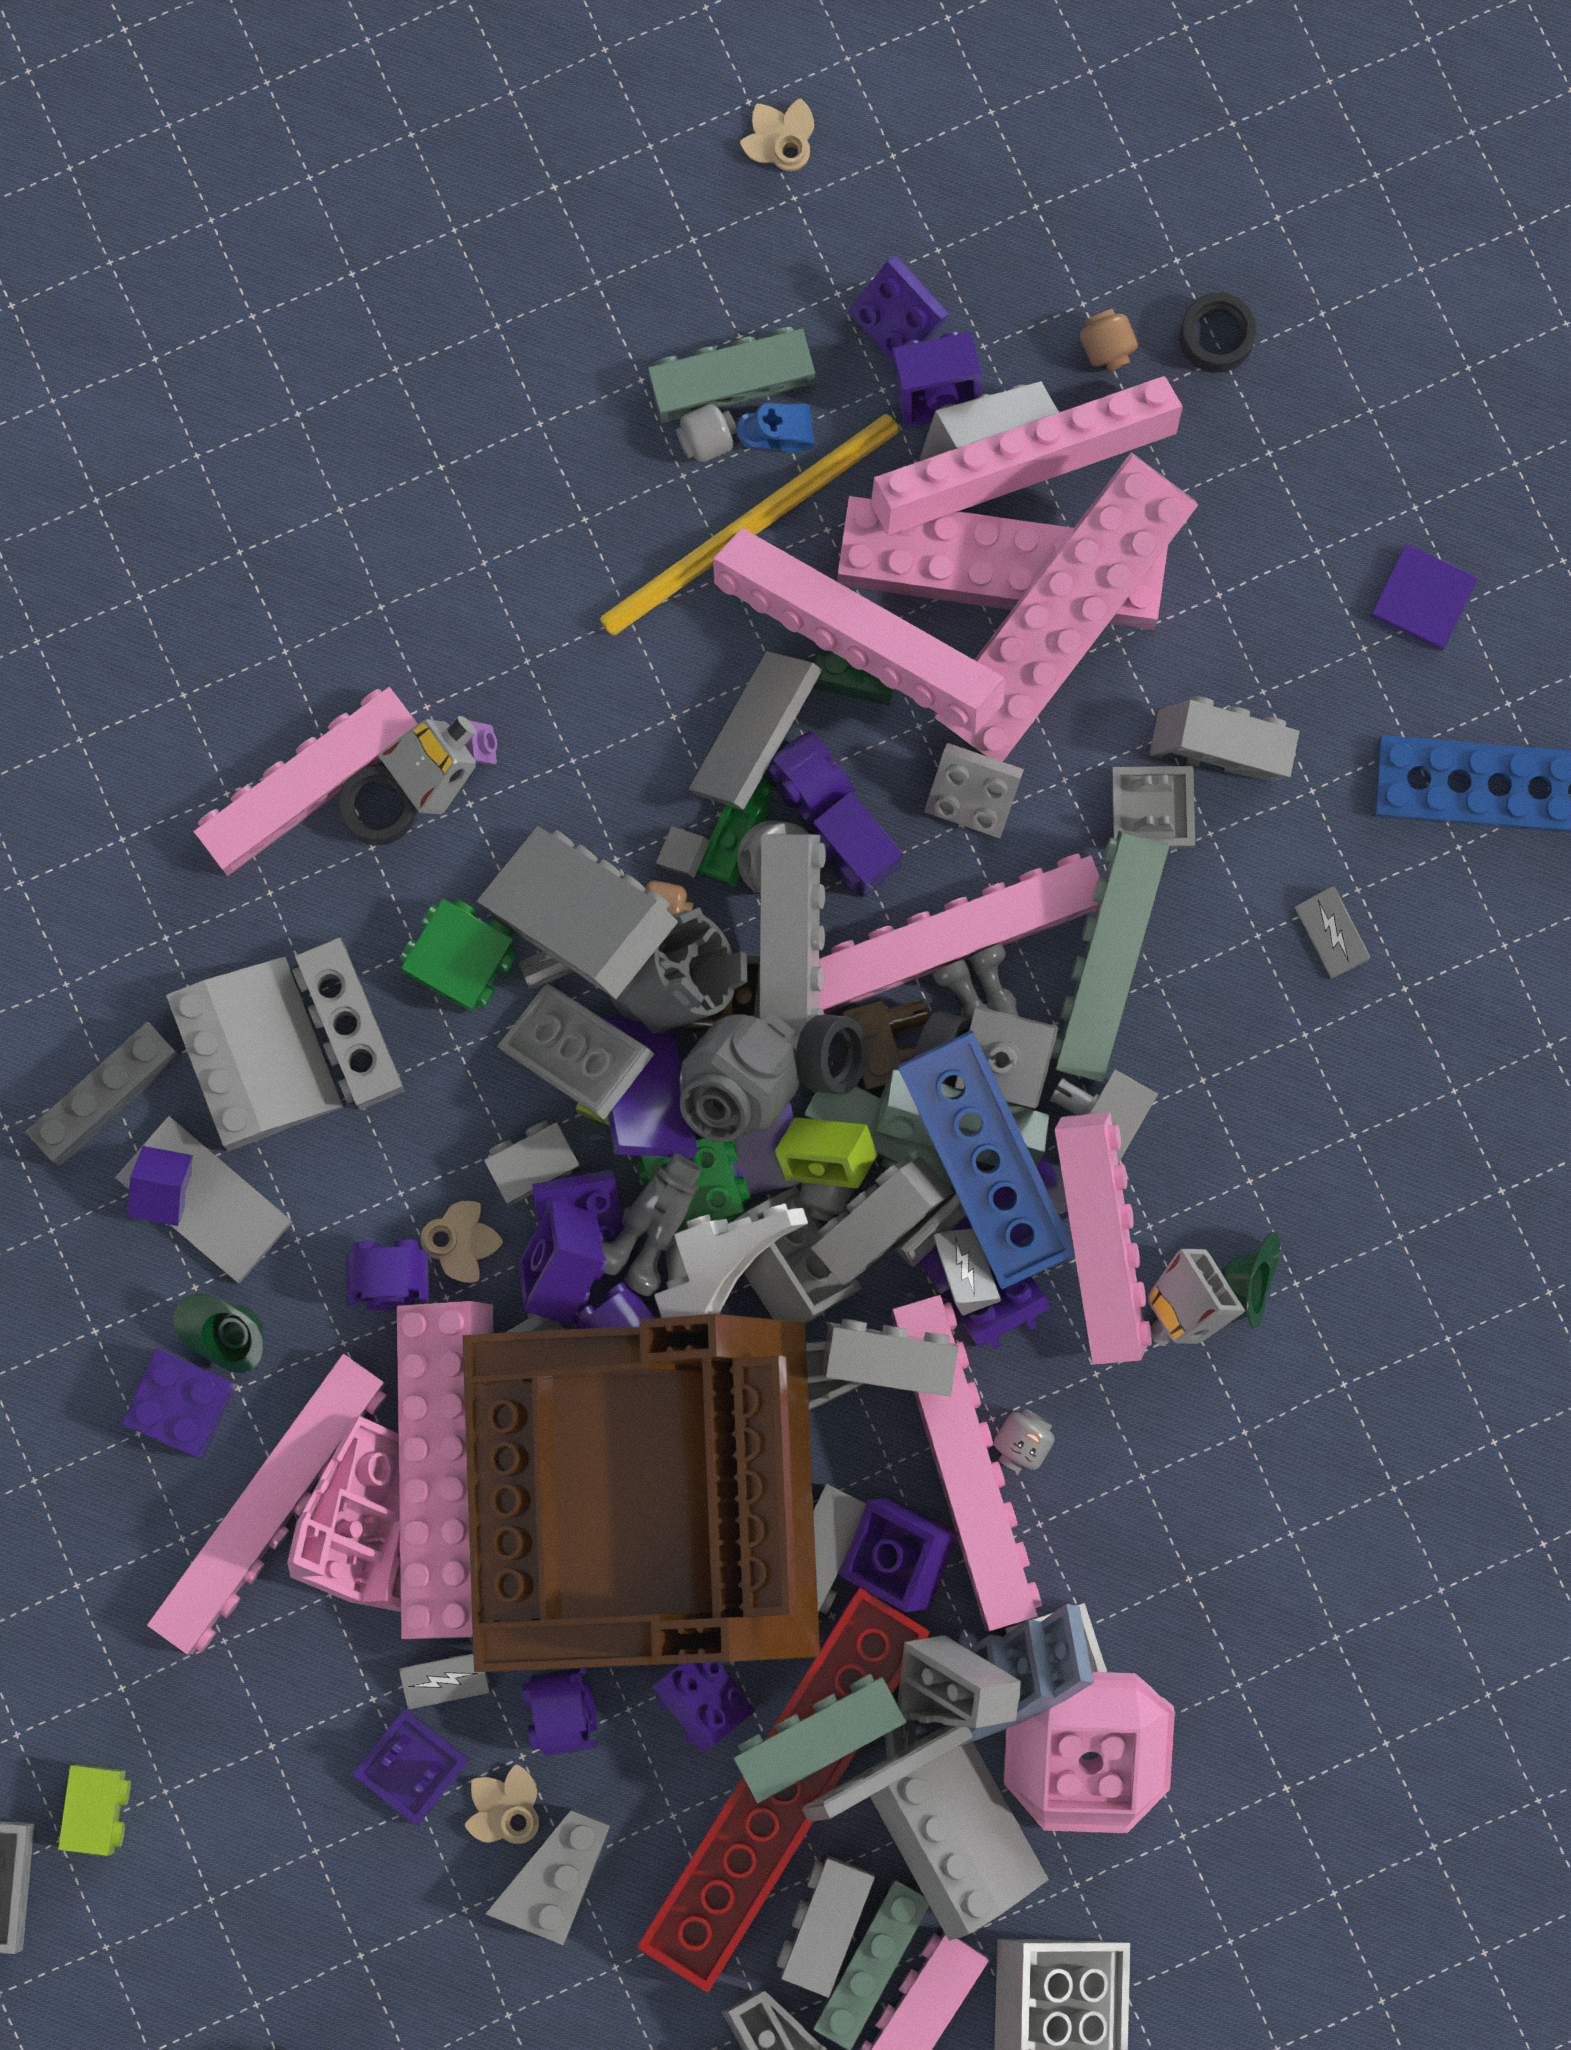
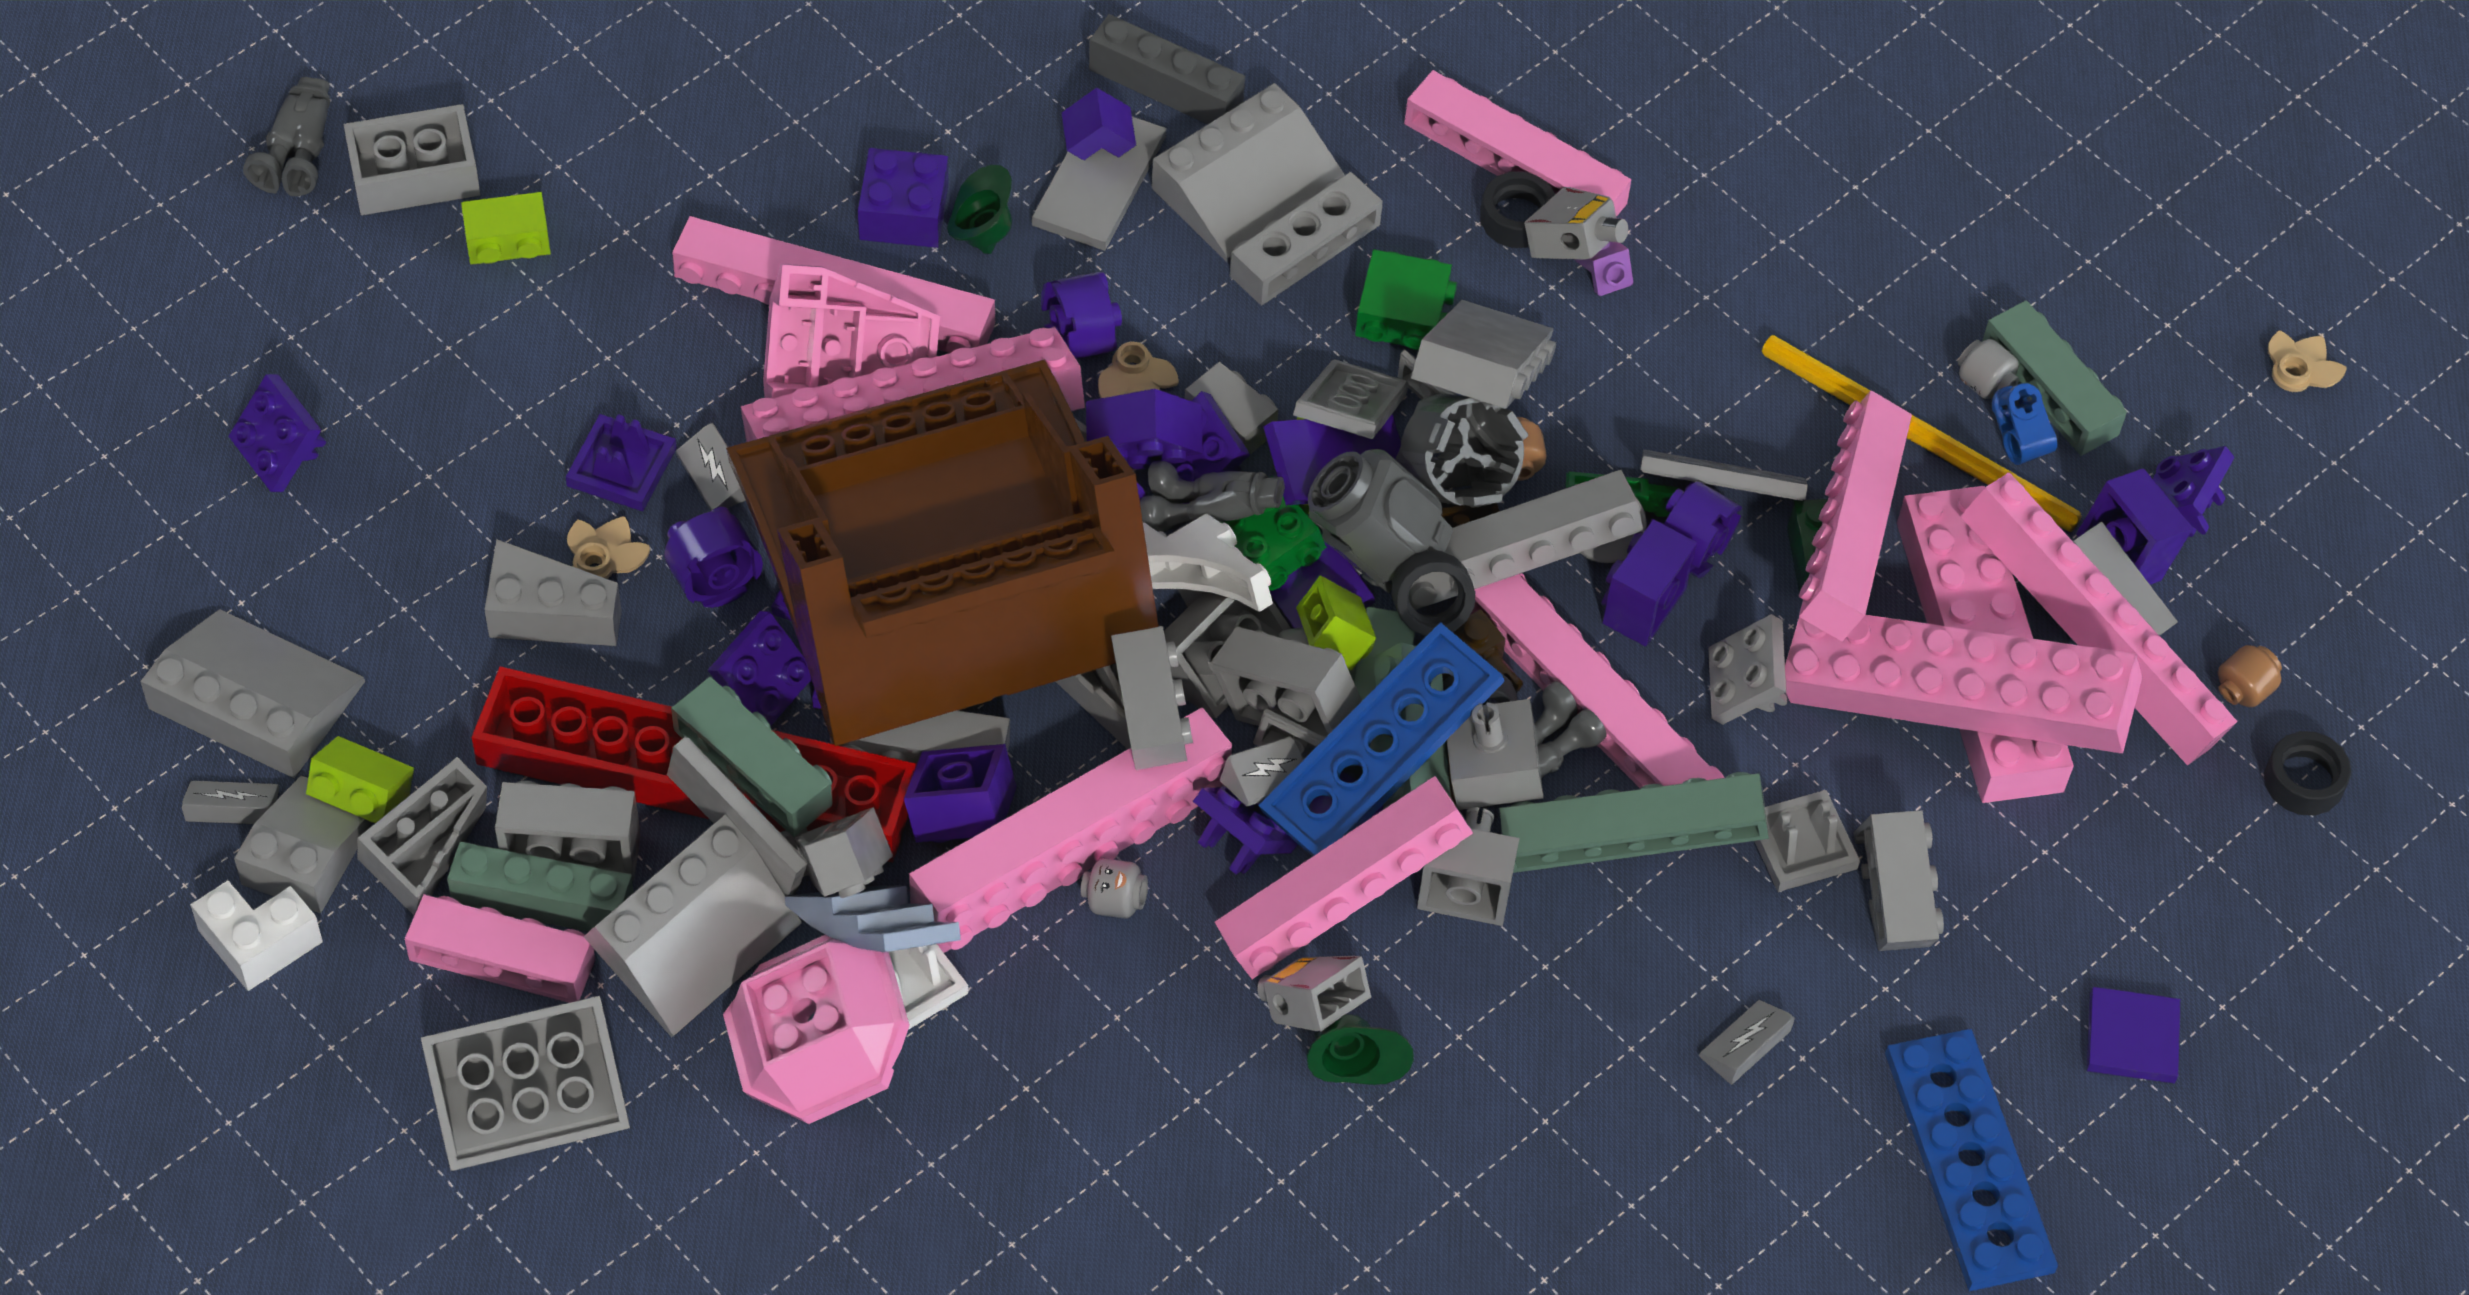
camera: 70 degrees right, 25 degrees down
light grey tile [656,827,710,878] -> none

